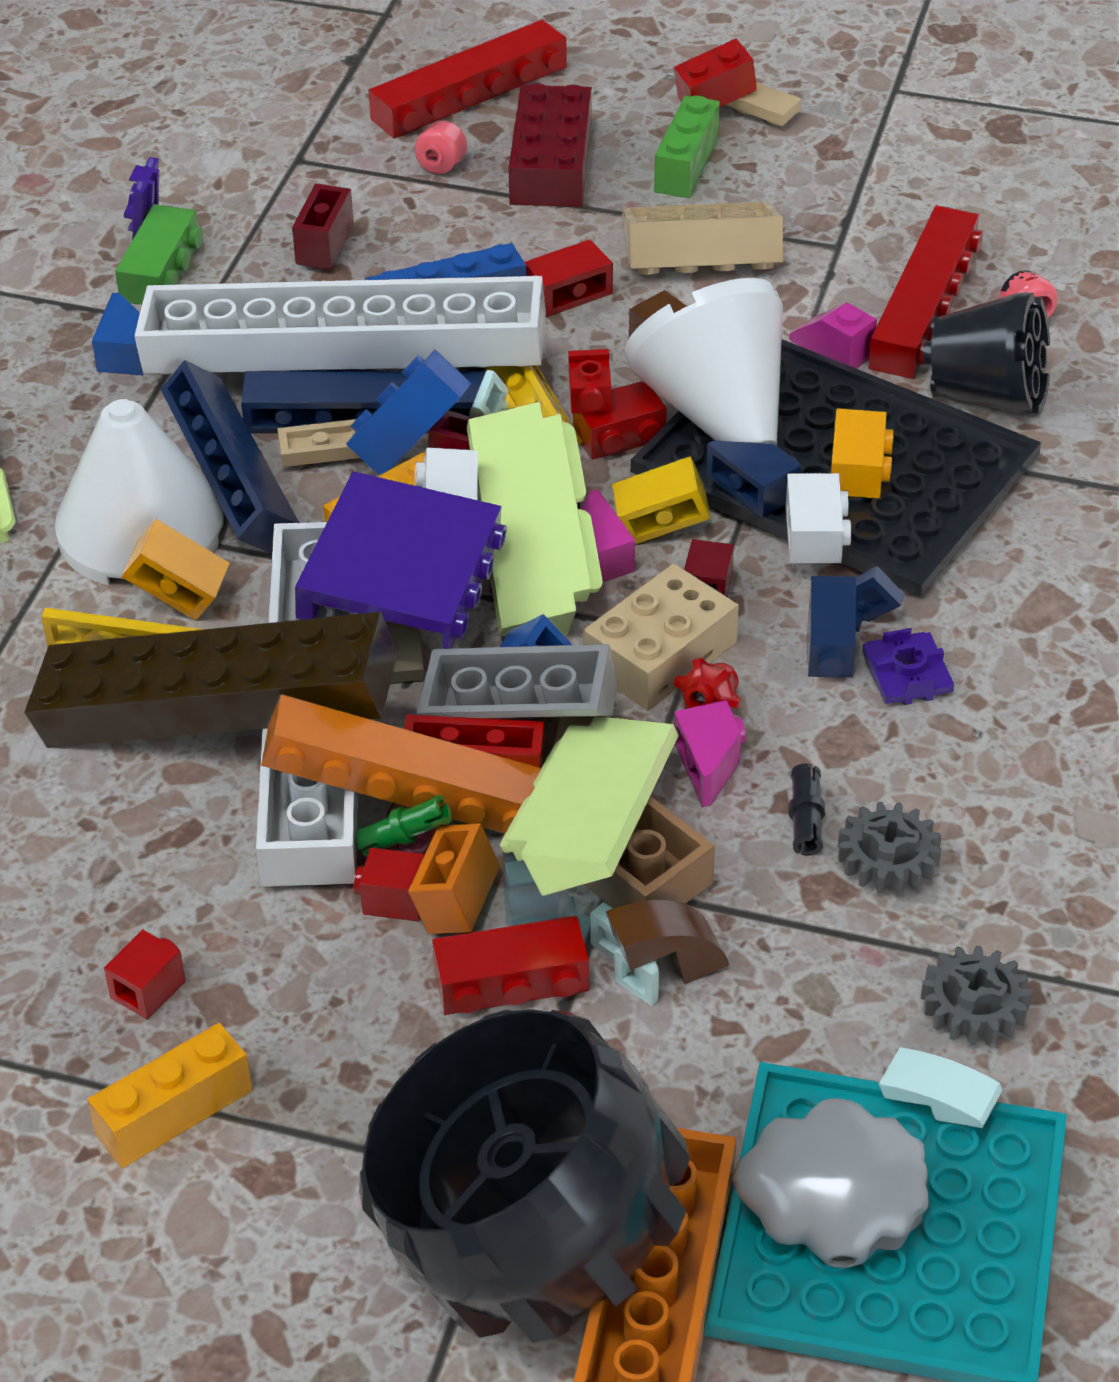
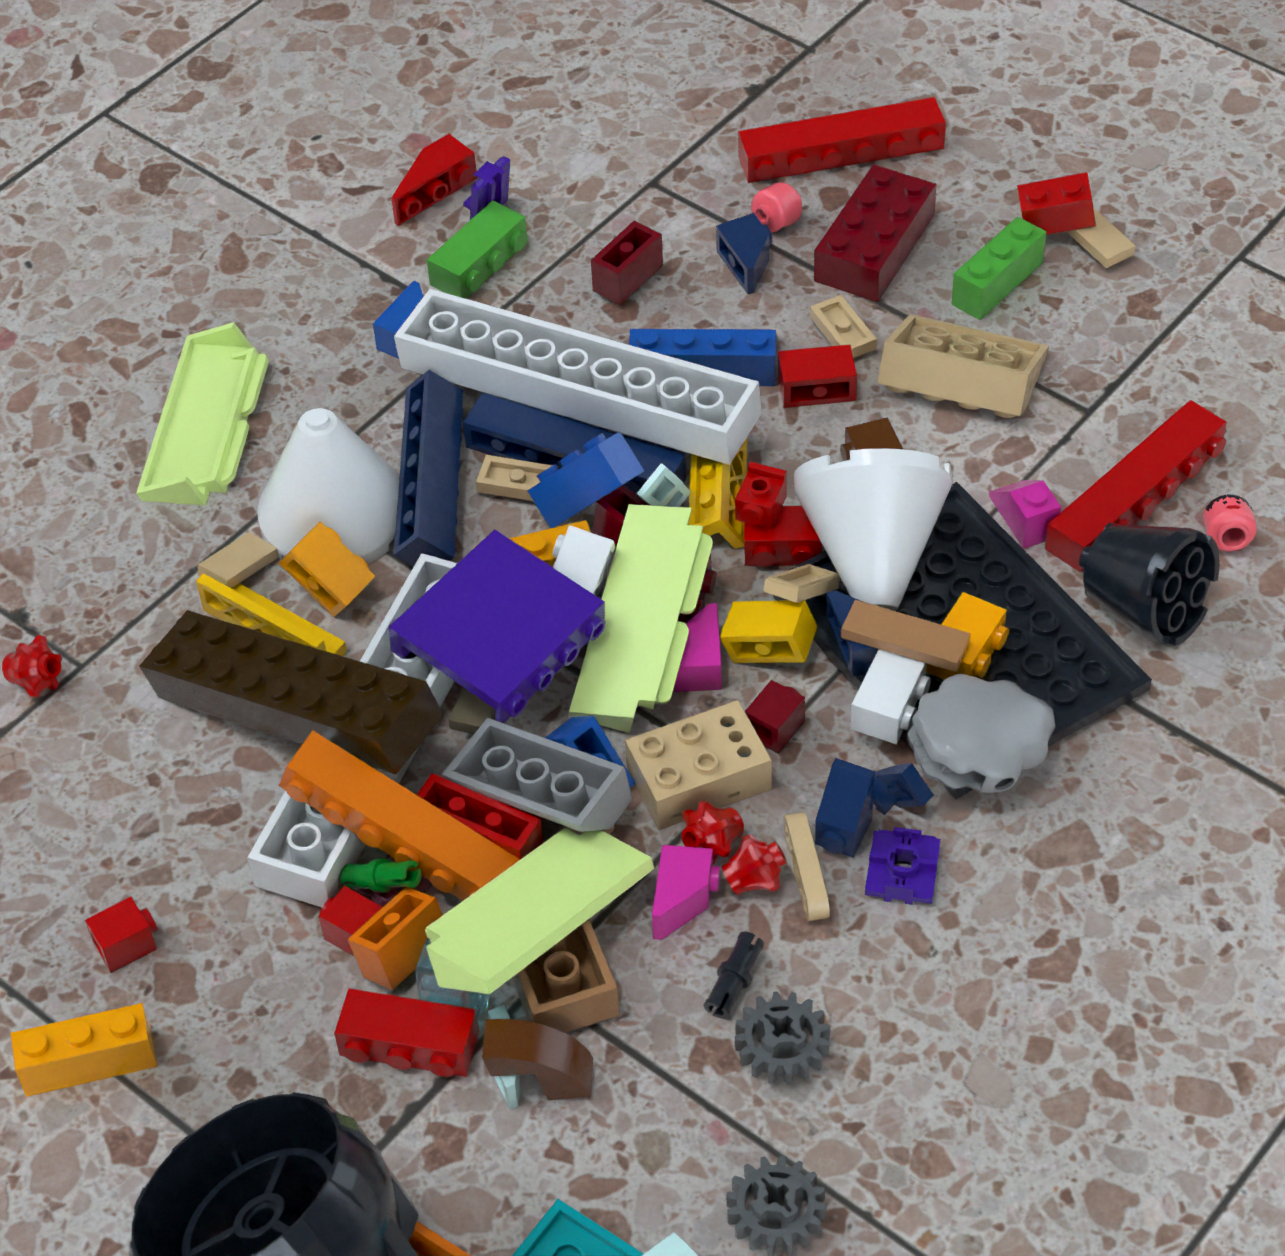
camera: 25 degrees right, 5 degrees up
none -> tan tile [198,532,278,588]
none -> red slope [391,133,477,226]
none -> dark blue slope [716,213,772,295]
none -> red rock [721,834,788,895]
none -> tan tile [763,564,840,603]
none -> tan beam [783,811,830,921]
none -> tan plate [810,295,877,358]
none -> medium nougat tile [841,600,971,672]
none -> light grey piece [907,674,1055,793]

